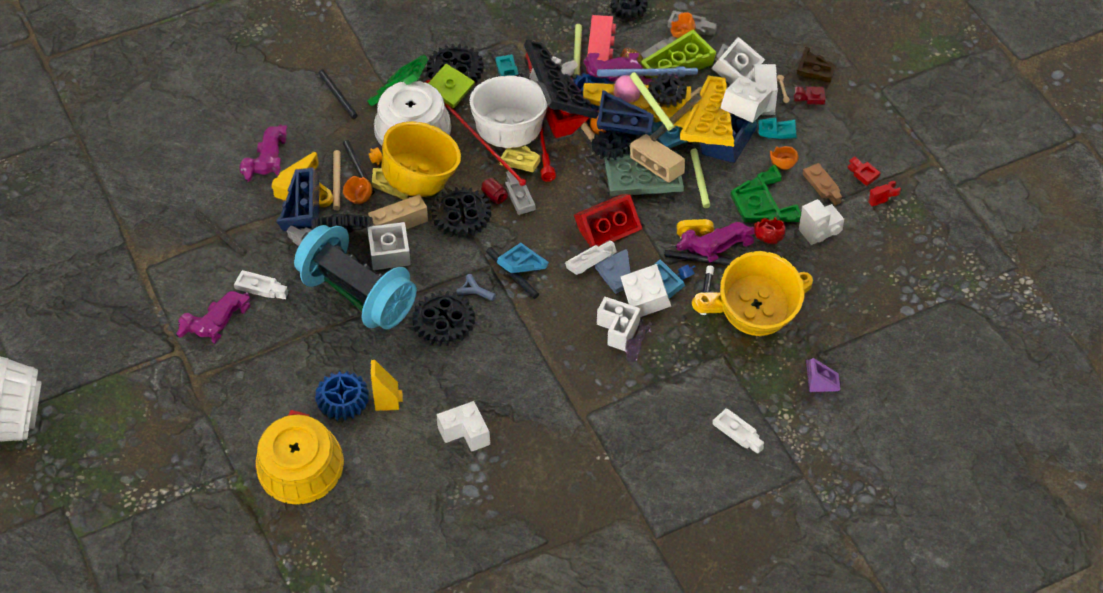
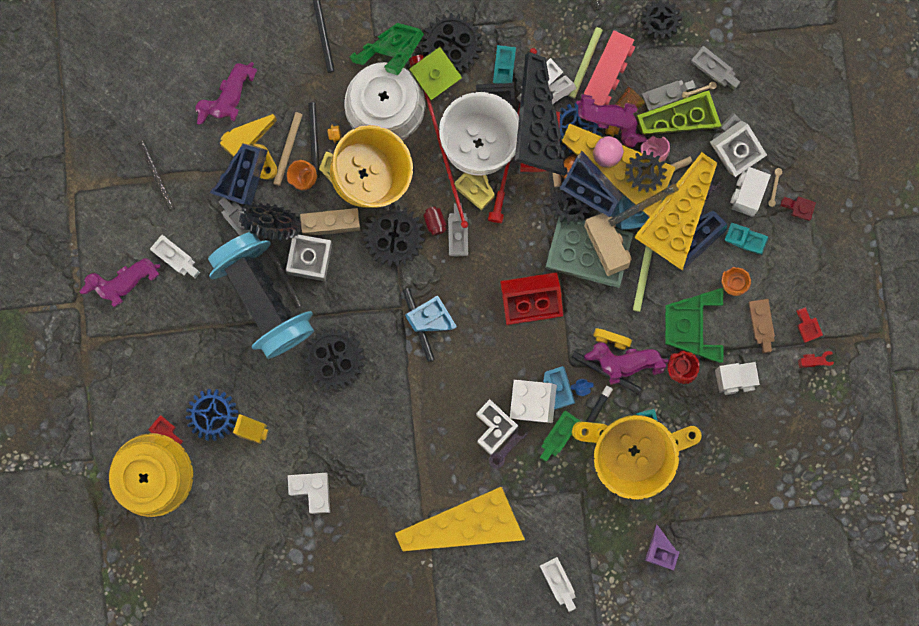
camera: 20 degrees right, 30 degrees up
sand blue piece [456,274,496,301] -> none
white hinge [565,241,617,275] -> none
sand blue wing [595,249,630,294] -> none
medium blue bar [597,66,698,77] -> none
yellowish green bar [630,72,674,131] -> none
orange hair [670,12,696,38] -> none
white brick [721,76,772,123] -> none
dark brown wing [797,47,836,83] -> none
none -> yellow wing [395,487,525,551]
none -> green hinge [540,410,581,462]

